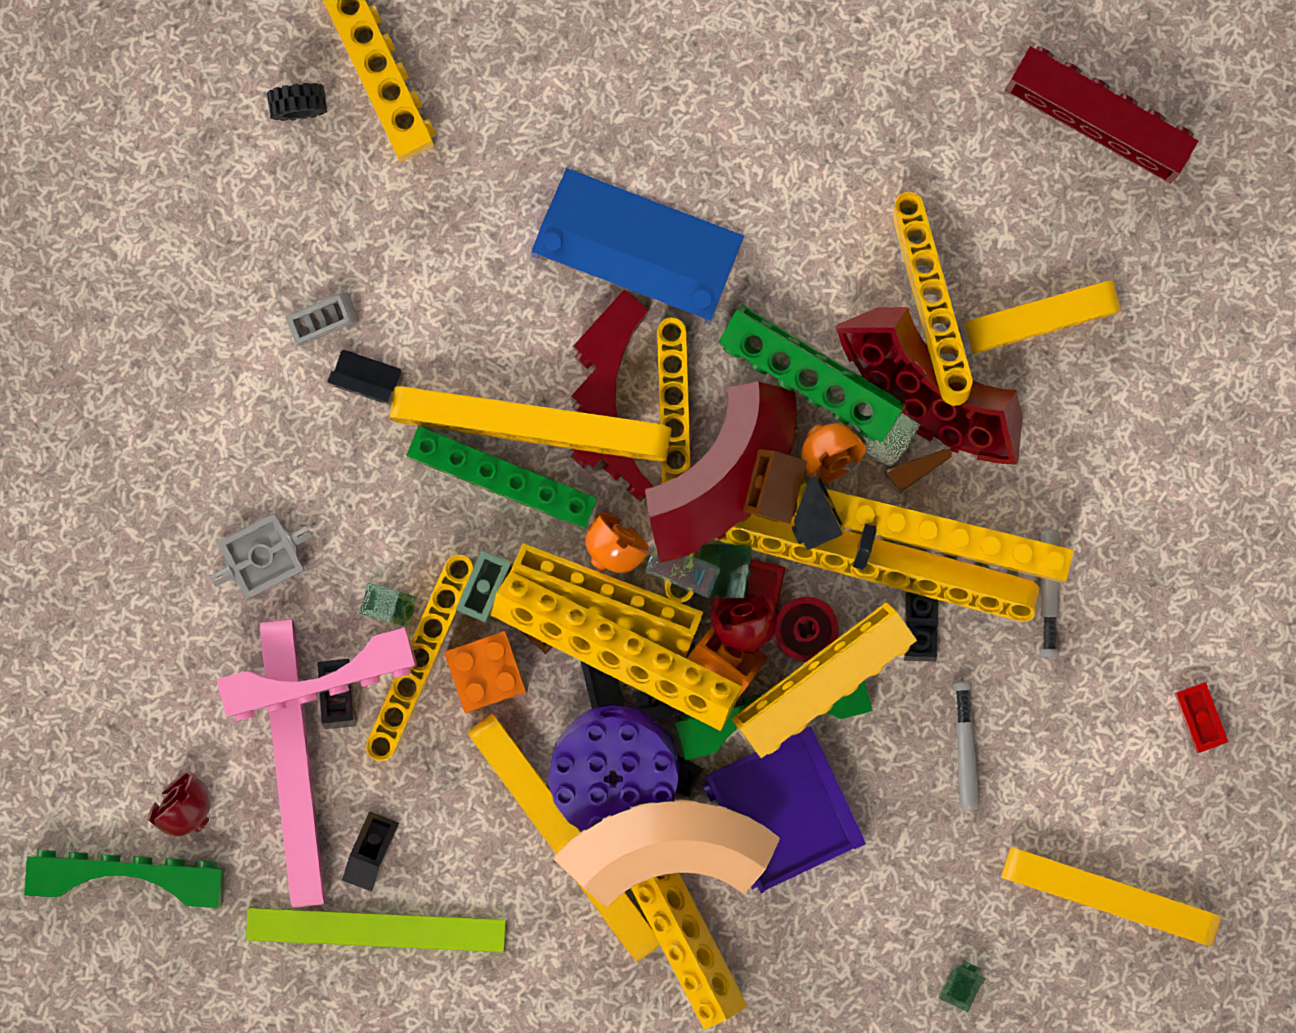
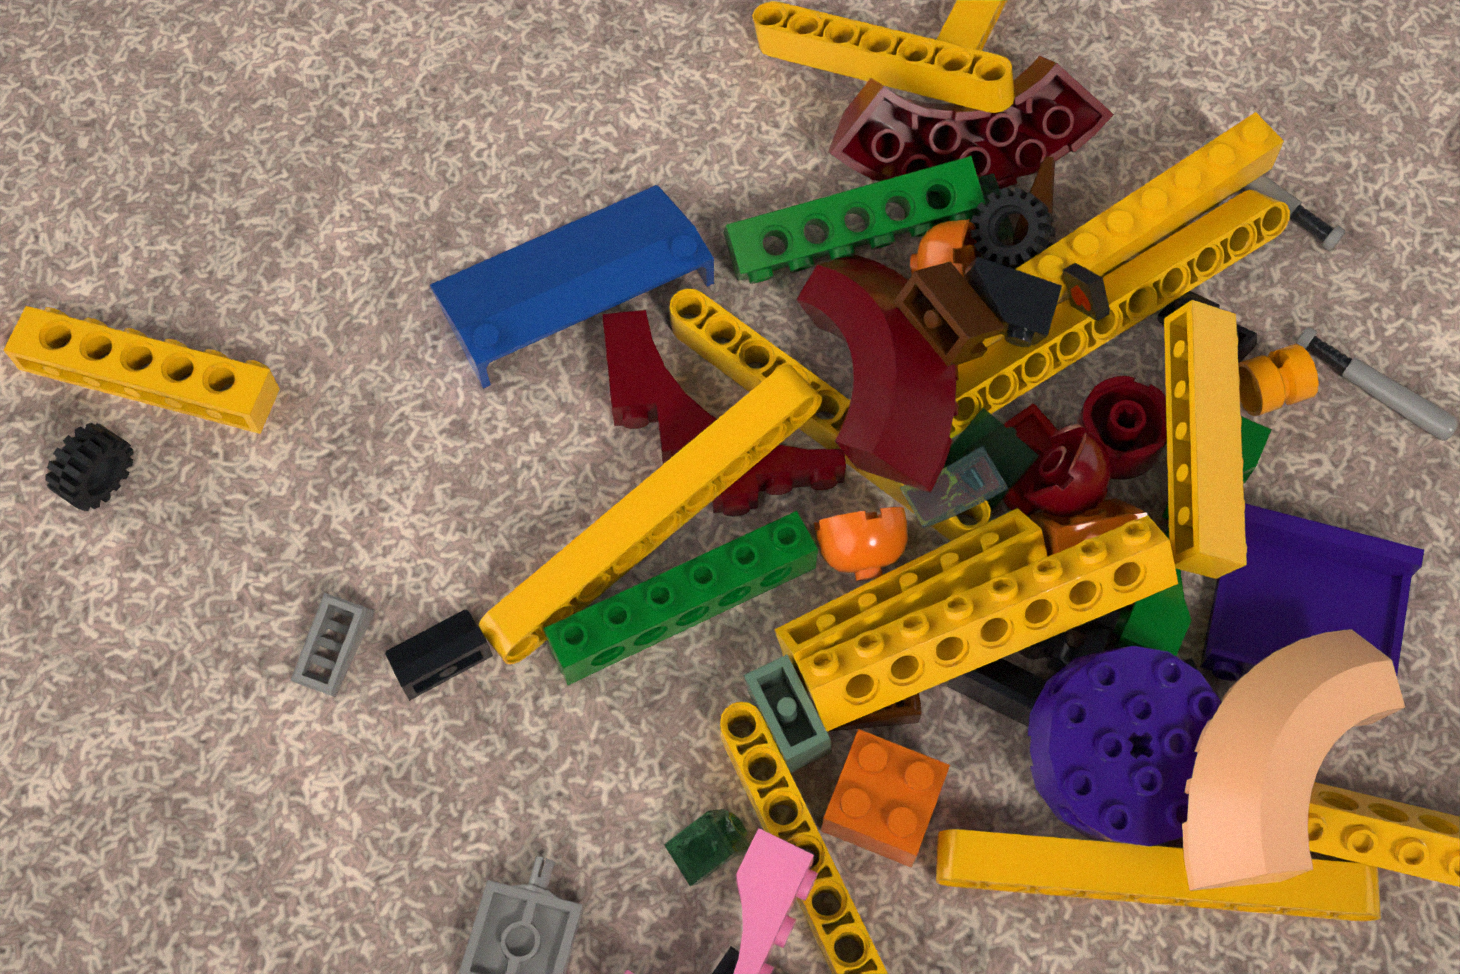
camera: 45 degrees left, 20 degrees down
none -> black tyre [971,188,1056,269]
none -> light orange wheel [1238,343,1319,417]

